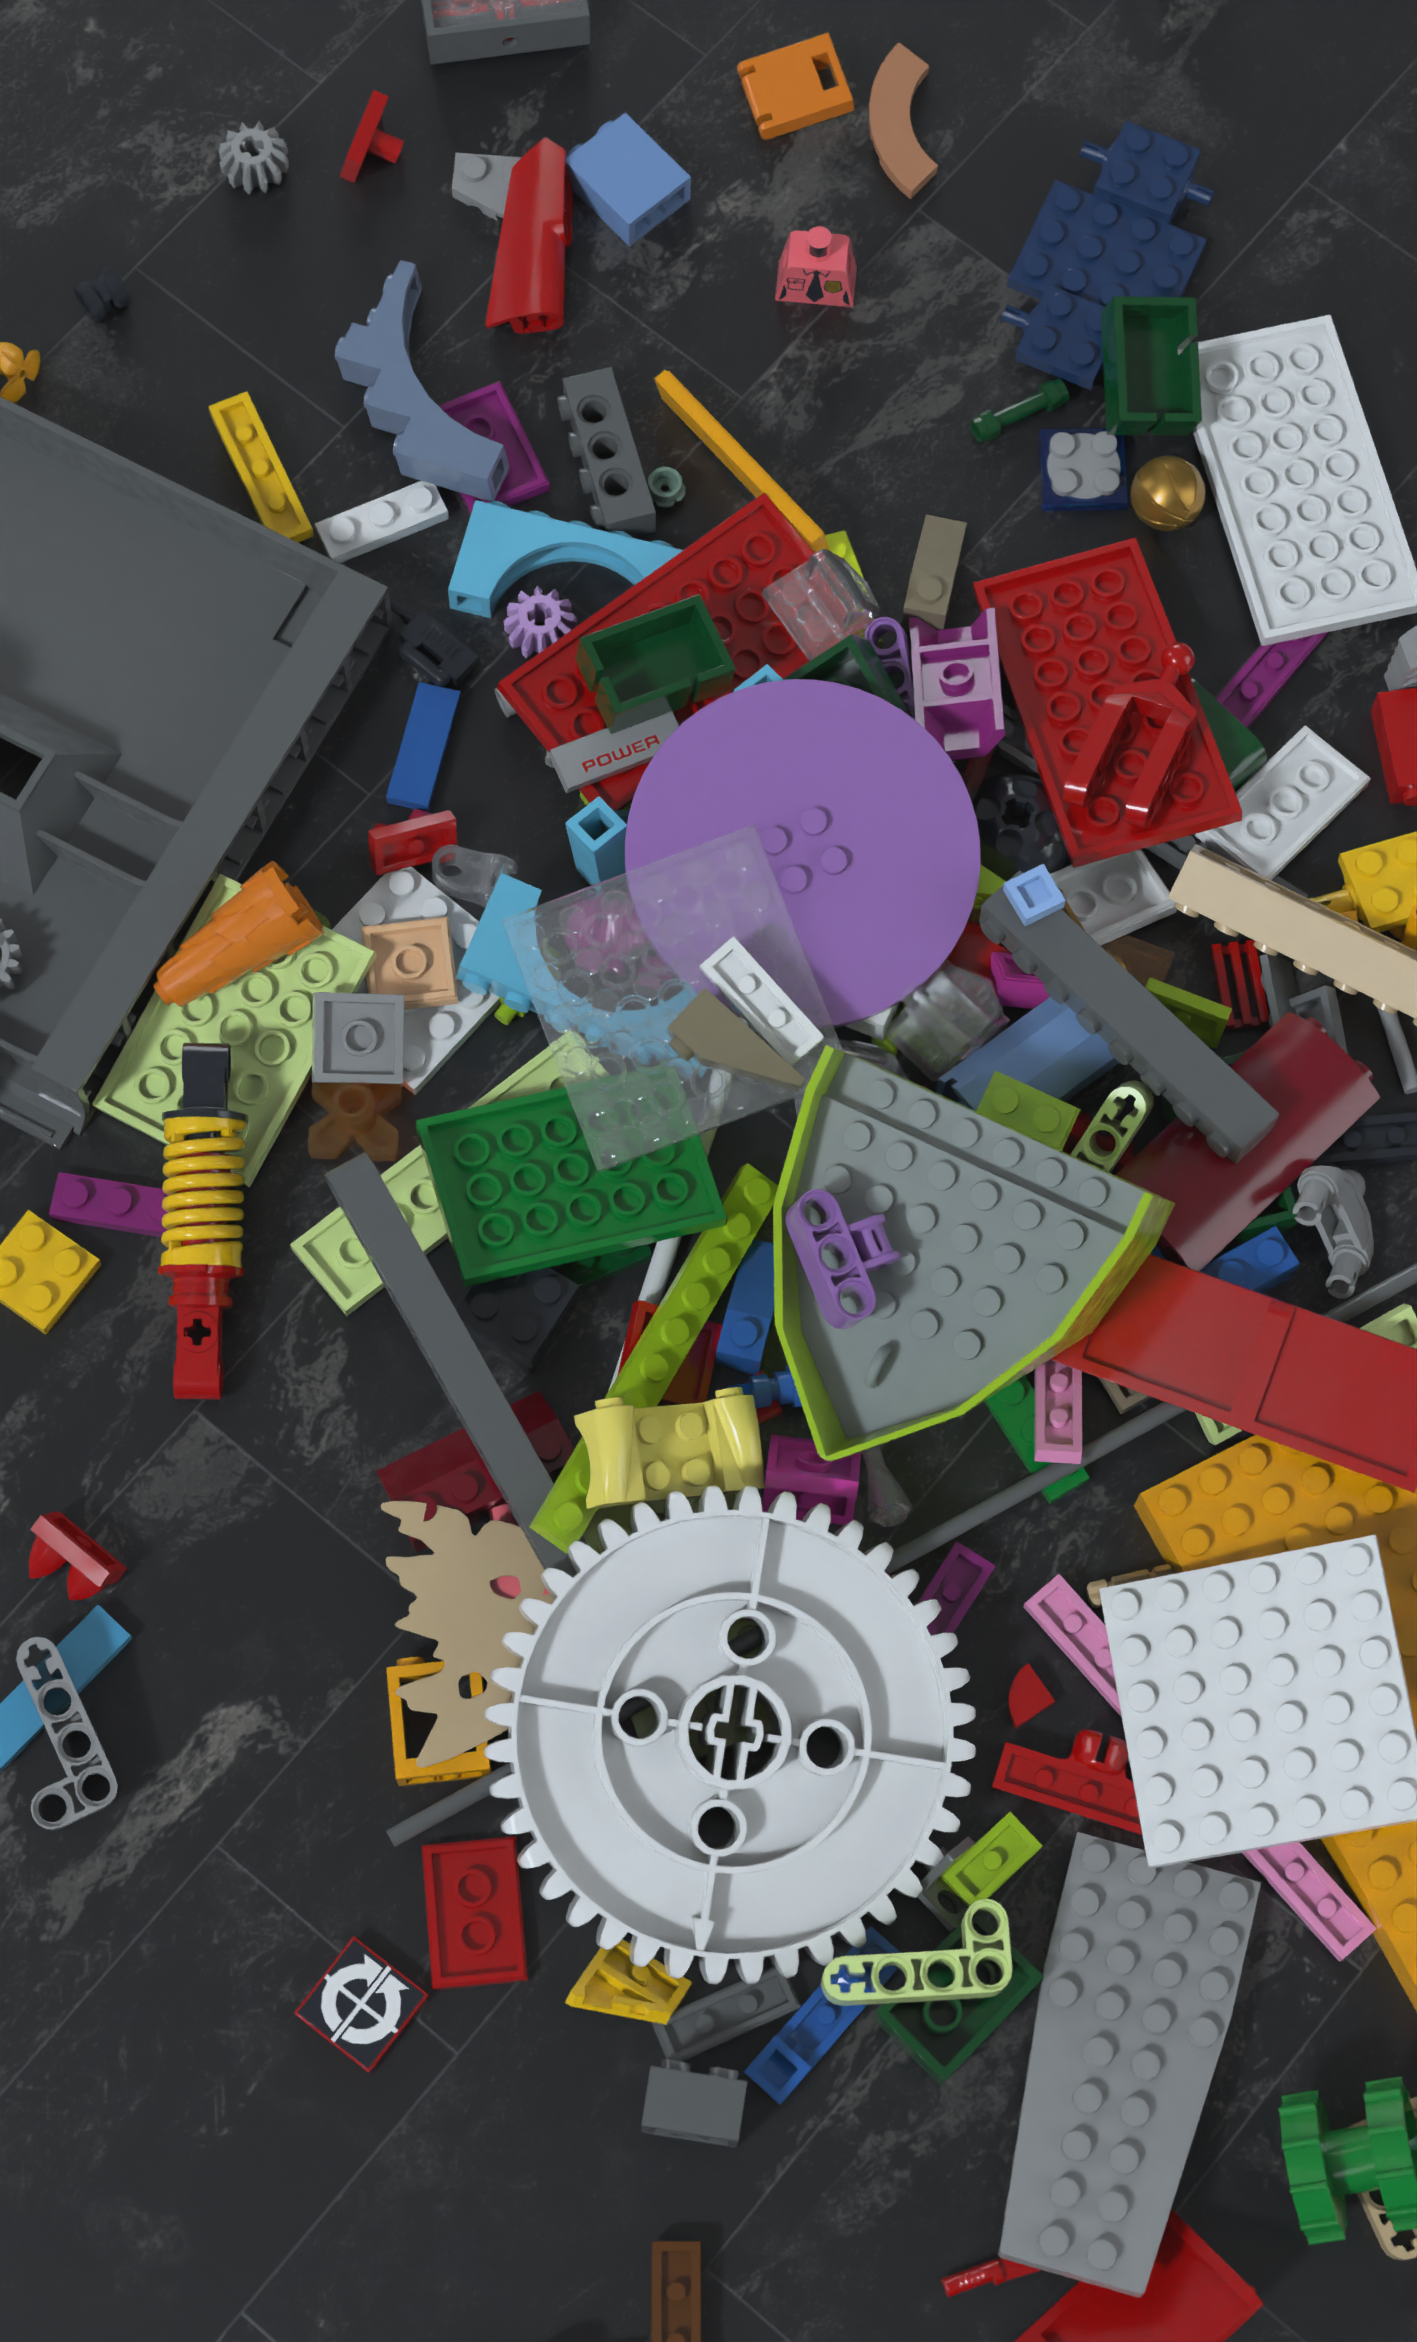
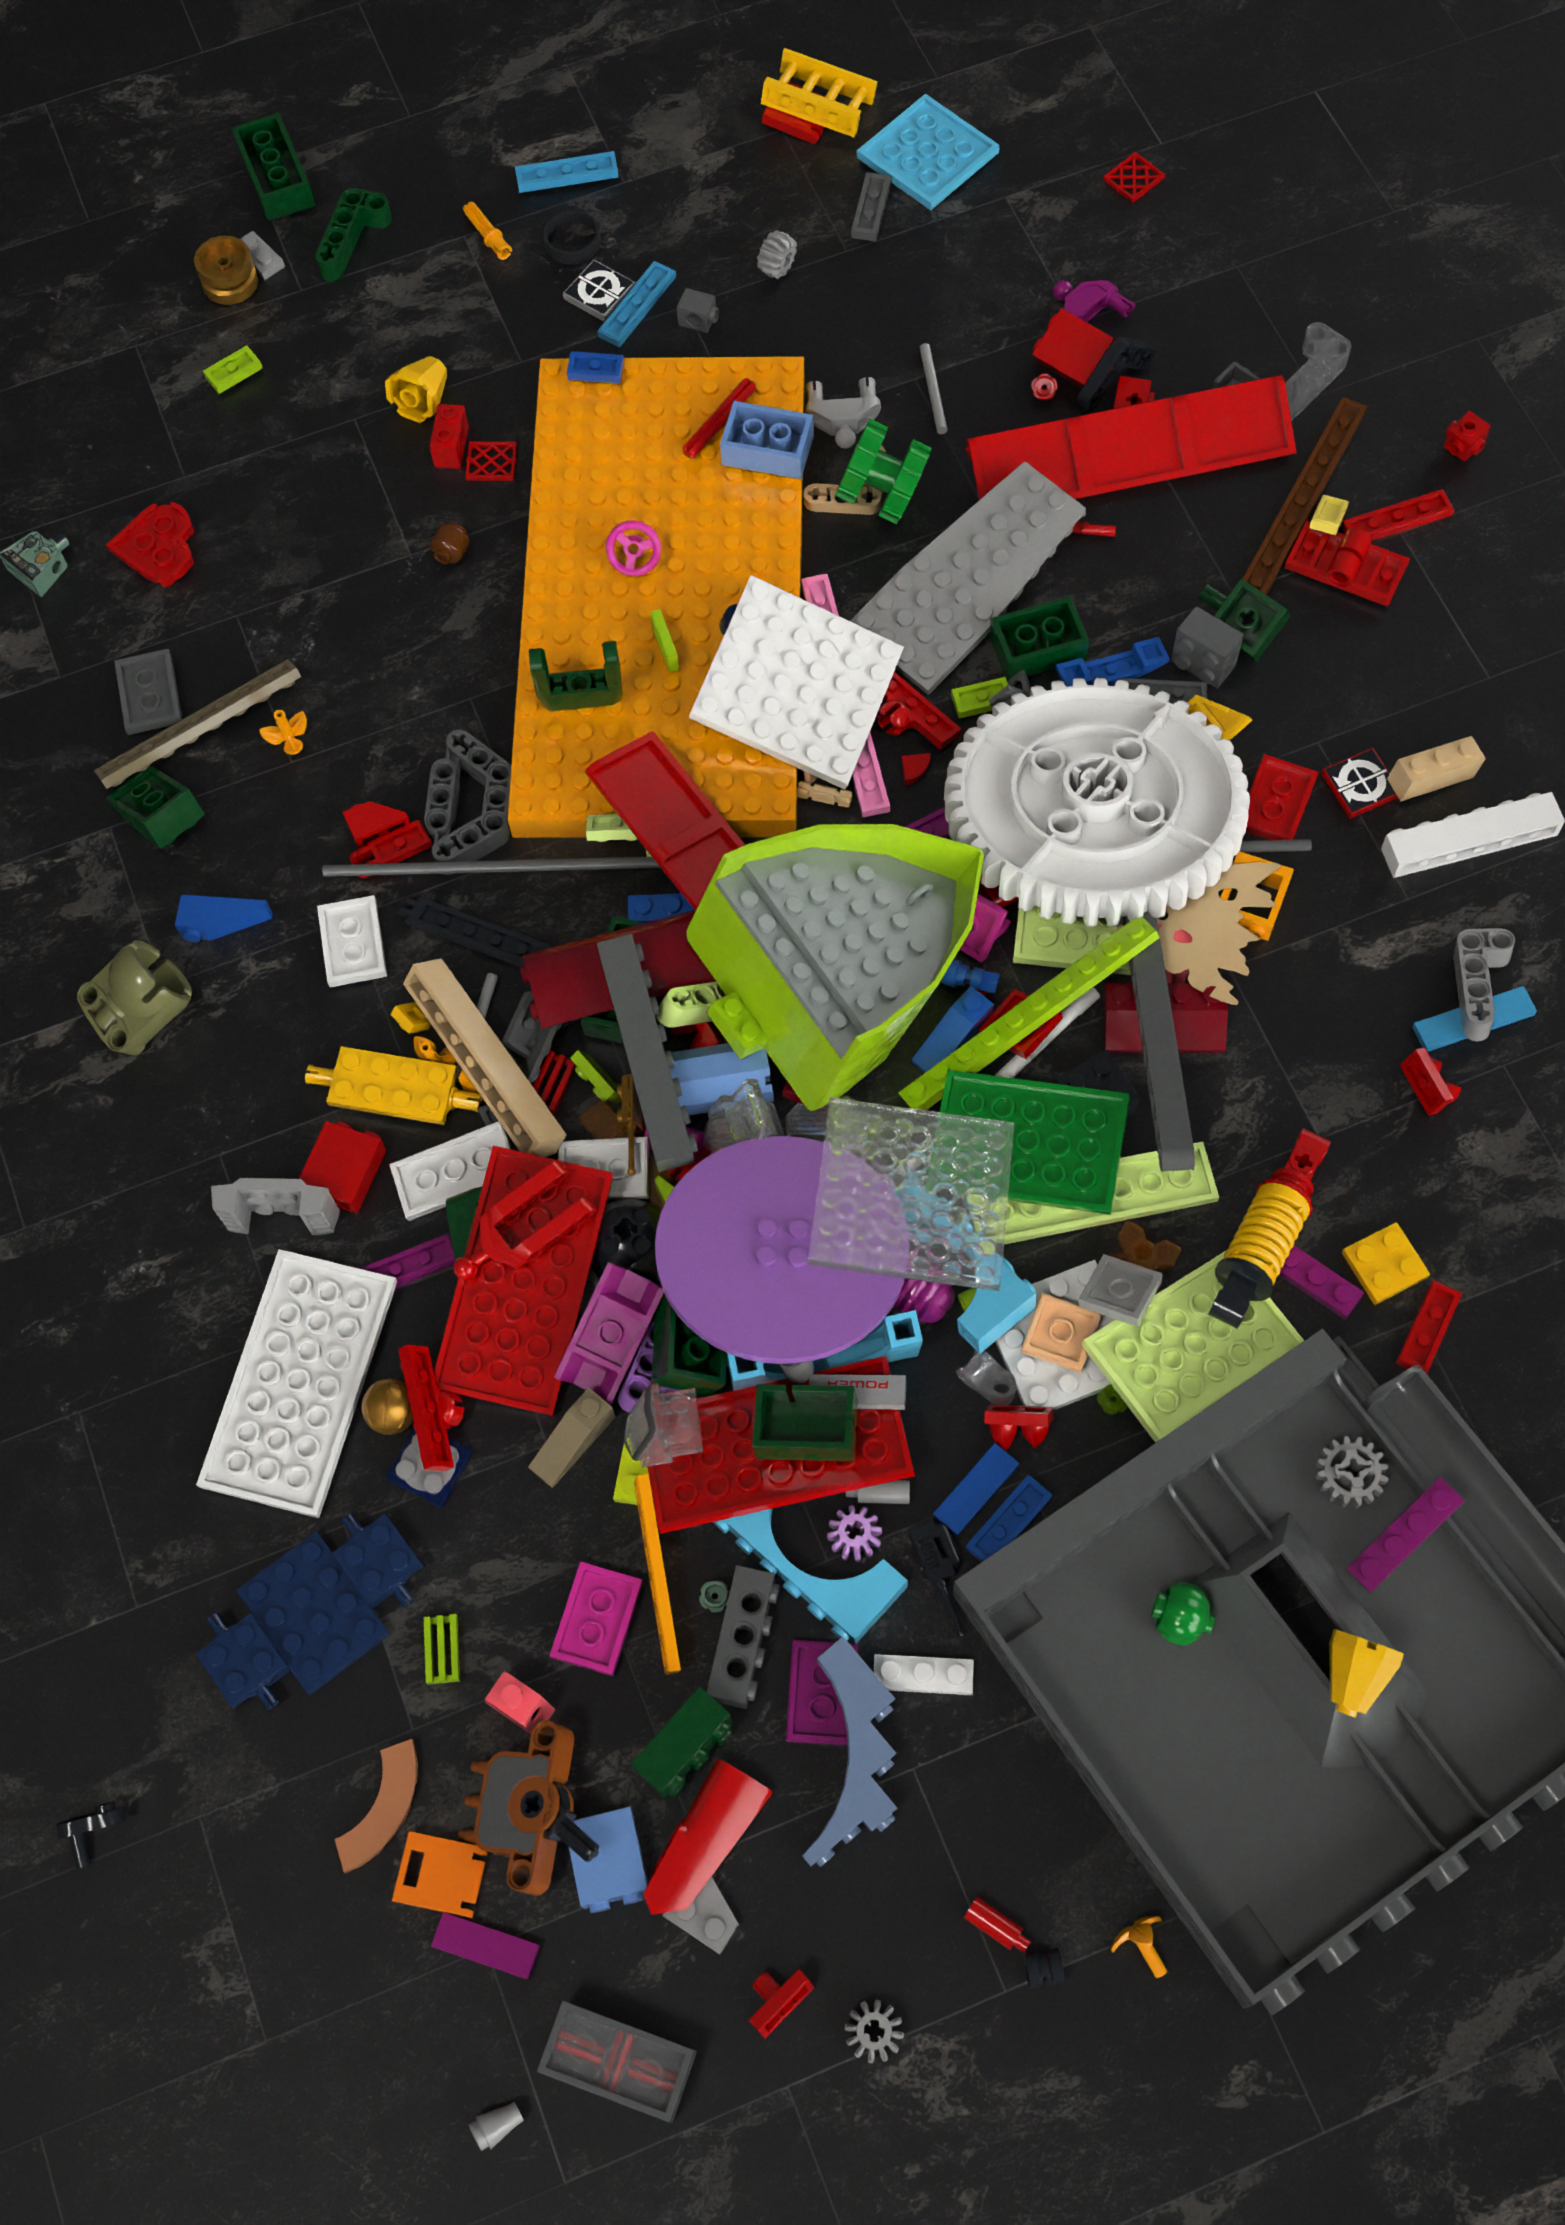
camera: 145 degrees left, 5 degrees down
orange cone [153,861,325,1007] -> none
yellow plate [208,391,314,543] -> none
light yellow piece [574,1387,765,1509] -> none
dark tan slope [667,987,806,1093] -> none
white plate [699,936,824,1067] -> none
medium lavender piece [785,1189,901,1330] -> none
yellowish green beam [821,1899,1012,2006] -> none
dark green bar [970,378,1069,443] -> none
light blue plate [1003,864,1066,927] -> none
dark green piece [1101,296,1202,436] -> none
light grey connector [1293,1166,1374,1299] -> none
none -> red plate [398,1344,465,1472]
none -> lime tile [423,1614,460,1685]
none -> magenta tile [431,1912,540,1980]
none -> piece [458,1720,599,1896]
none -> dark pink plate [550,1562,643,1676]
none -> dark green brick [631,1687,733,1801]
none -> red cylinder [963,1896,1031,1953]
none -> blue plate [965,1474,1053,1562]
none -> green plant [1151,1582,1216,1646]
none -> dark green brick [1198,579,1290,663]
none -> white brick [1381,792,1565,878]
none -> tan brick [1387,736,1486,801]

